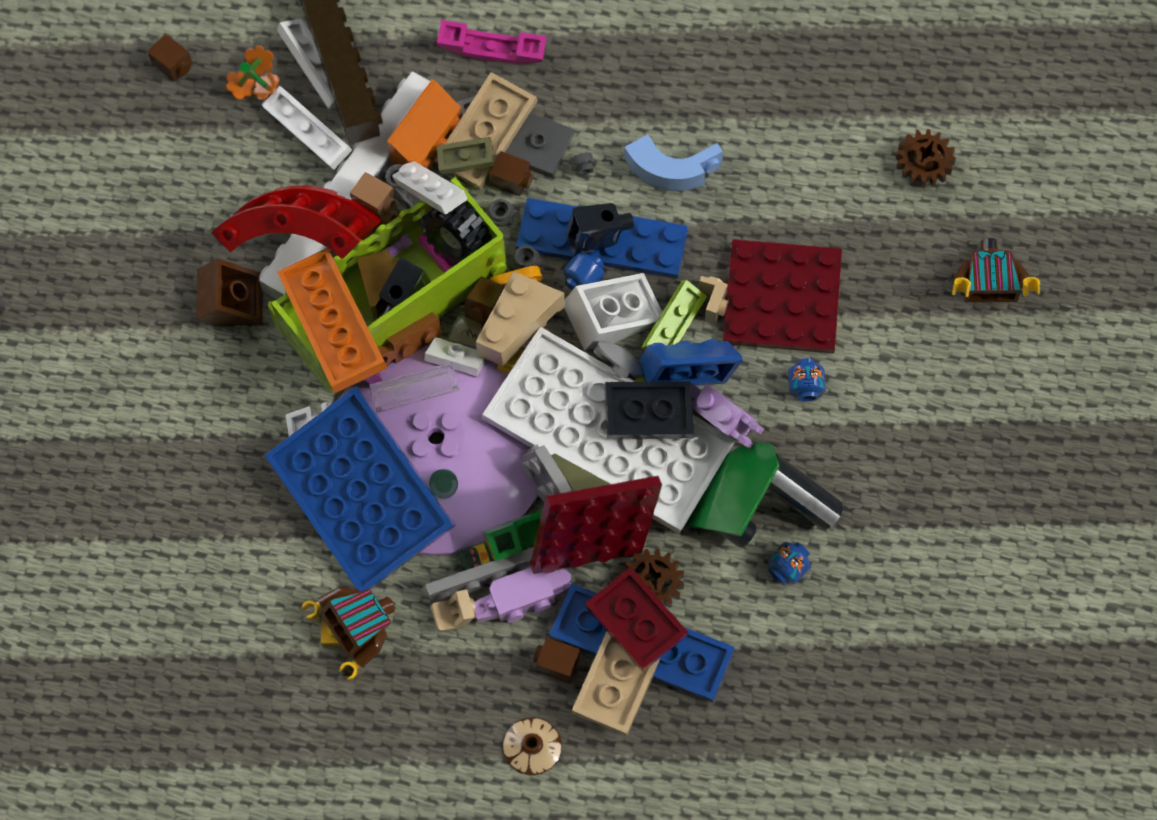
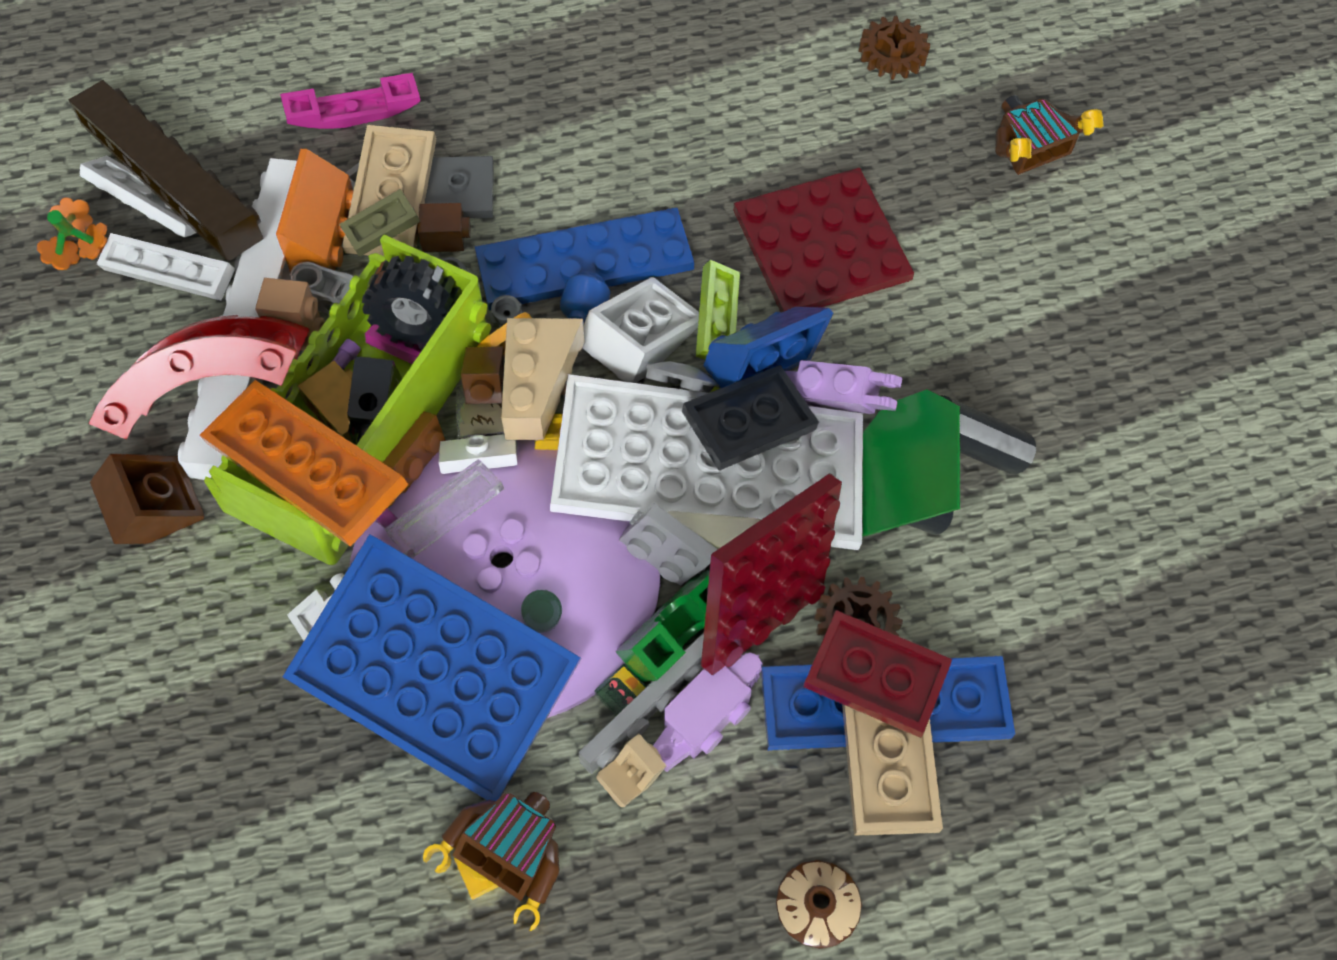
camera: 30 degrees left, 5 degrees down
white plate [392,161,468,215] -> none
reddish brown brick [533,638,580,683] -> none
black torso [566,203,634,256] -> none
dark grey plate [571,152,597,175] -> none
light blue arch [624,135,723,191] -> none
tan bracket [699,276,728,324] -> none
blue head [767,542,811,585] -> none
blue head [788,358,826,402] -> none

